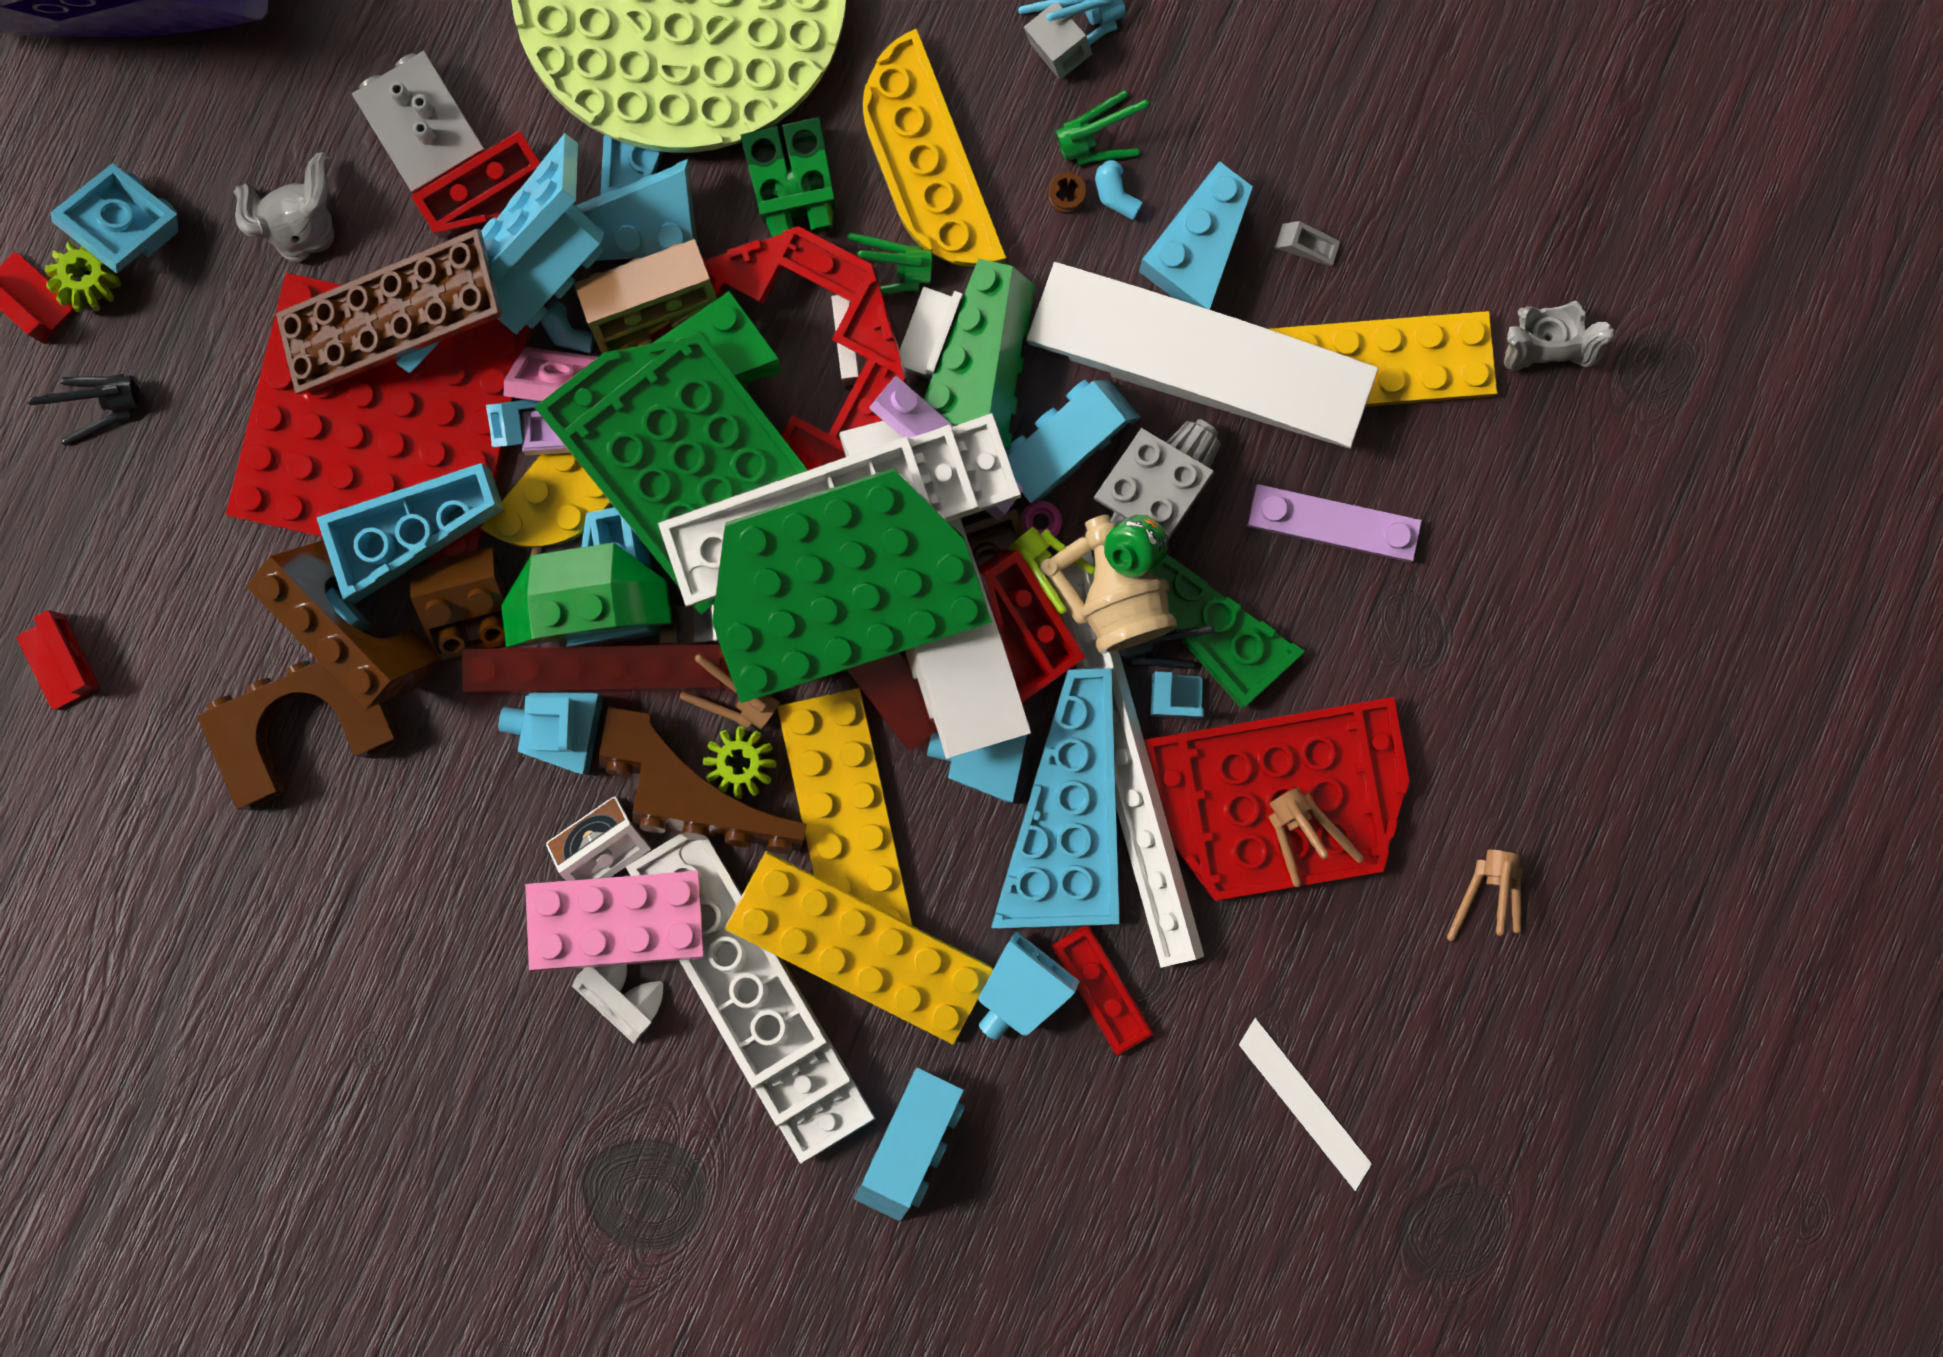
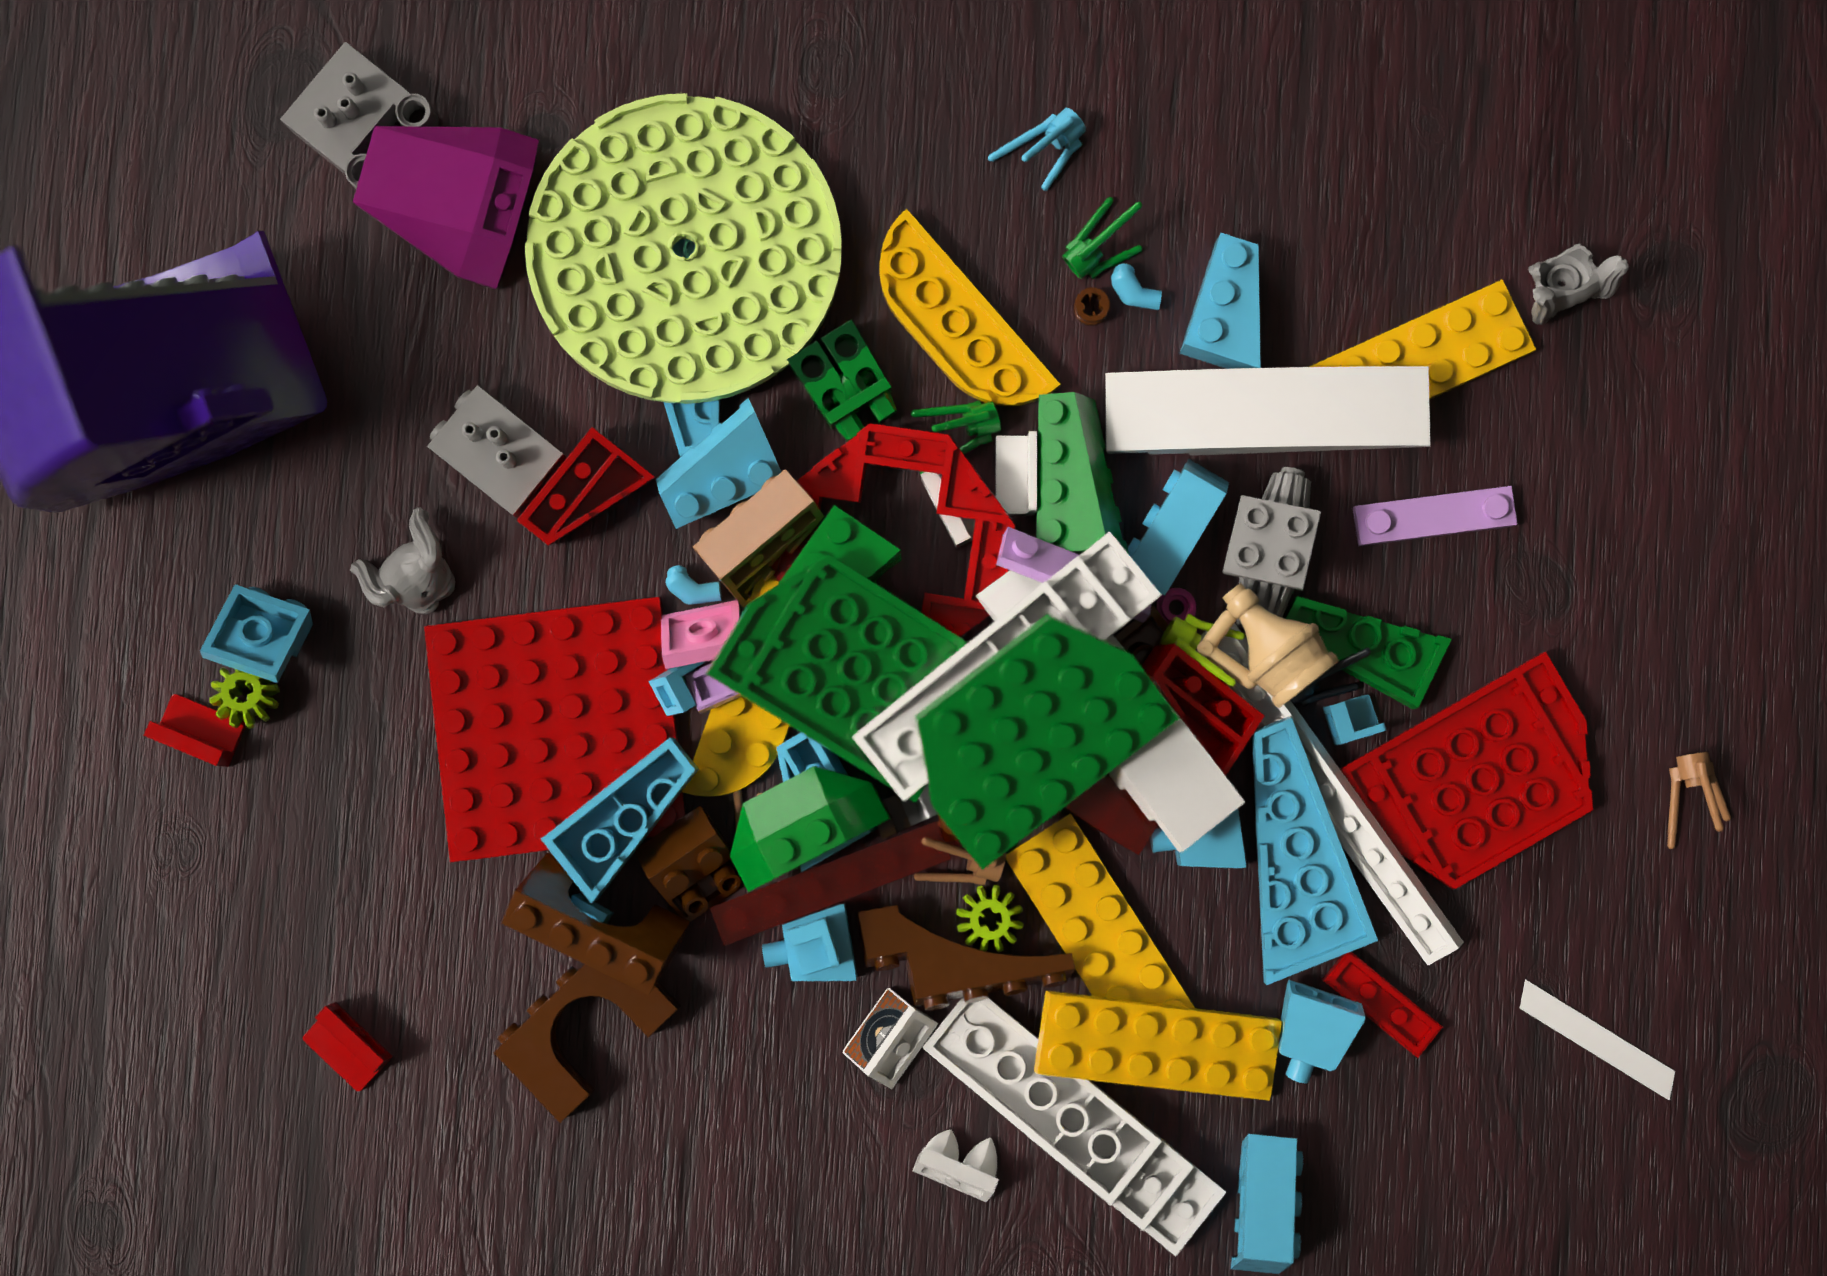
camera: 15 degrees left, 0 degrees up
black plant [27,374,140,446] -> none
reddish brown plate [276,229,502,394] -> none
medium azure wing [396,133,578,373] -> none
medium azure wedge [495,204,605,335] -> none
bright pink plate [525,871,704,972] -> none
light grey panel [1024,2,1092,79] -> none
green head [1103,514,1169,578] -> none
medium nougat plant [1268,787,1364,887] -> none
light grey piece [1275,221,1341,266] -> none

